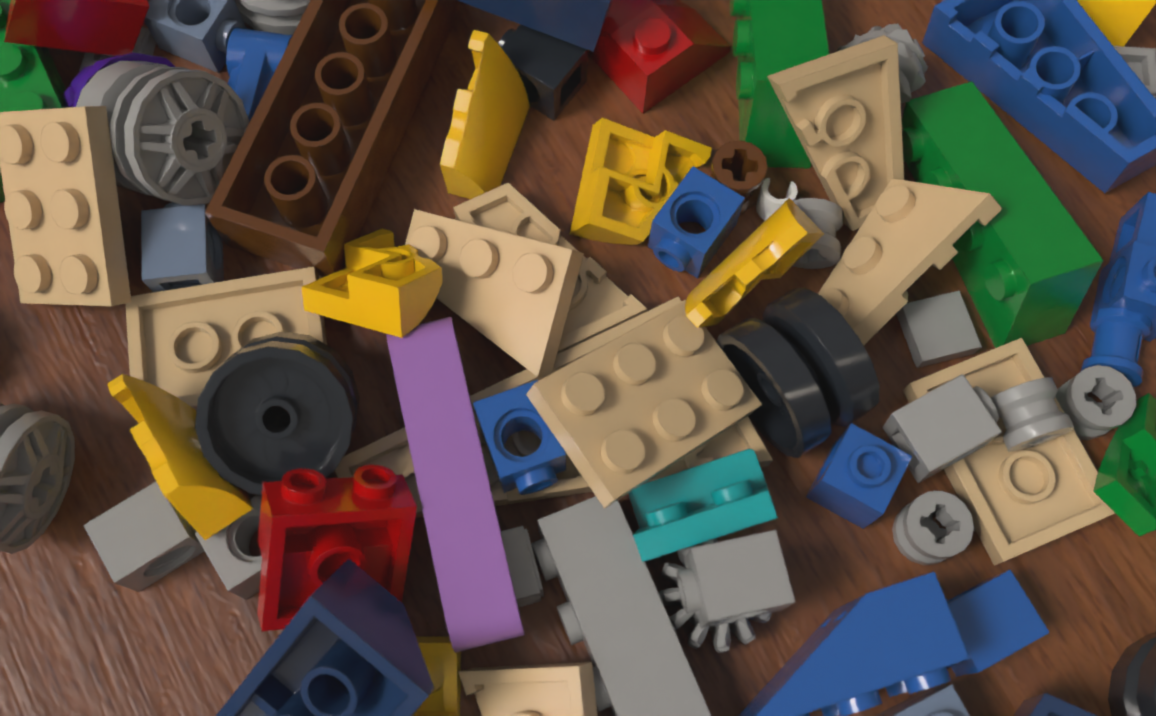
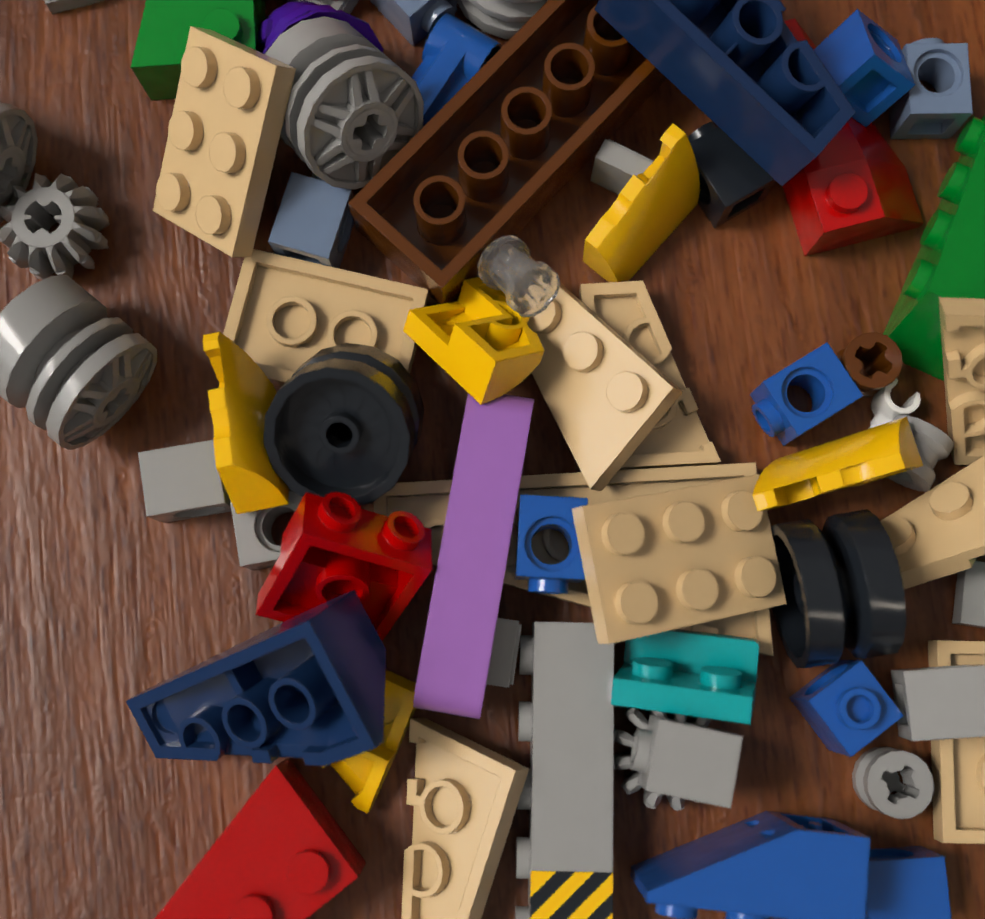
camera: 25 degrees right, 10 degrees up
yellow slope [570,118,712,245] -> none
none -> clear bush [477,235,560,317]
none -> light grey tile [591,139,653,195]

